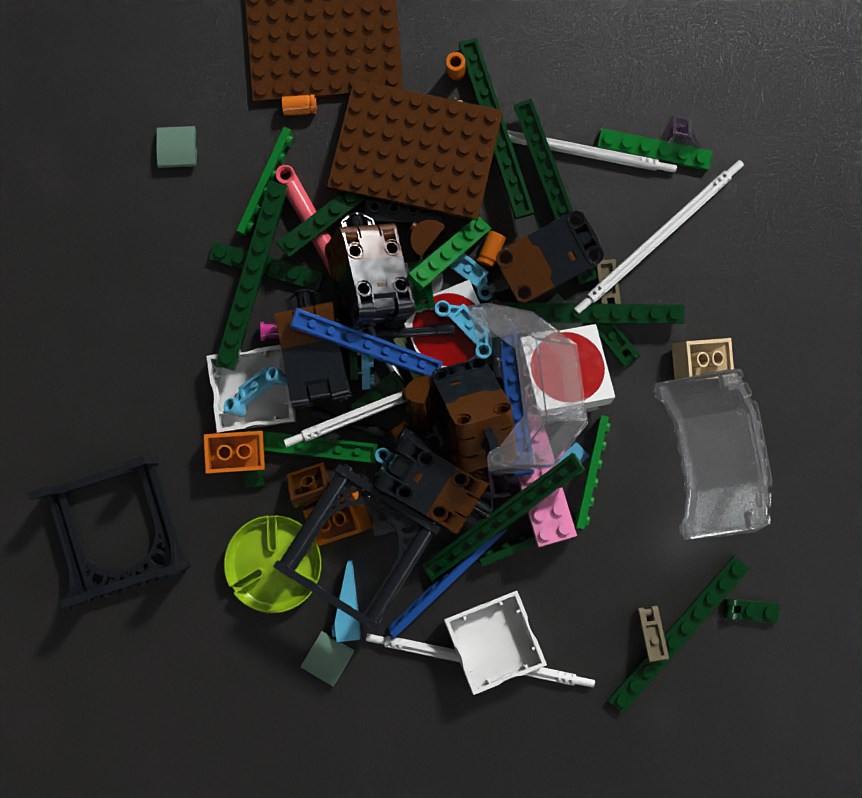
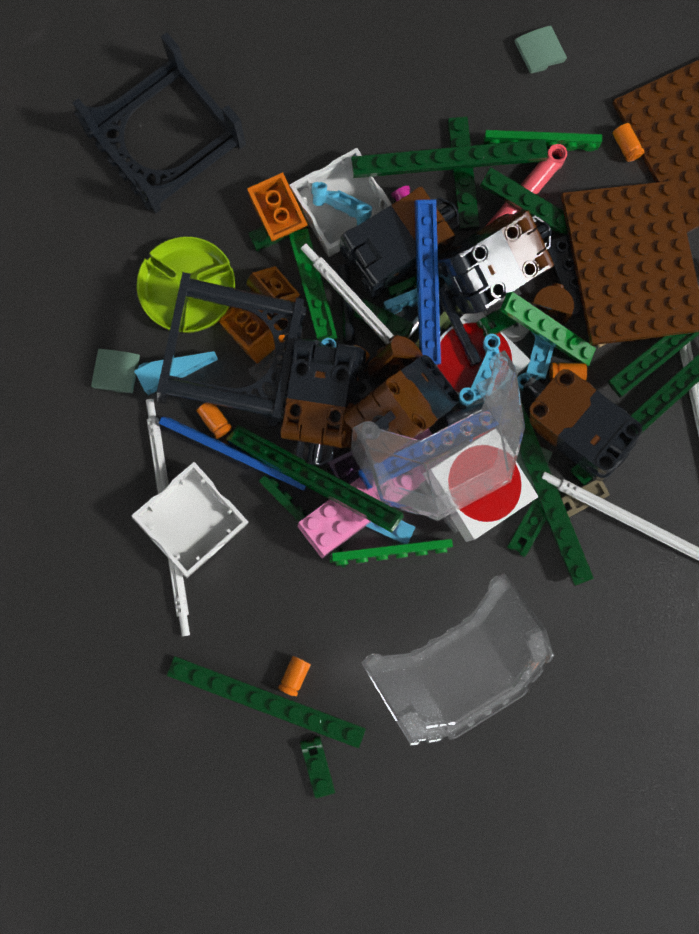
camera: 70 degrees right, 5 degrees down
dark tan plate [637,605,669,663] -> none
tan slope [671,338,735,381] -> none
none -> orange piece [196,402,232,439]
none -> orange piece [278,656,311,697]

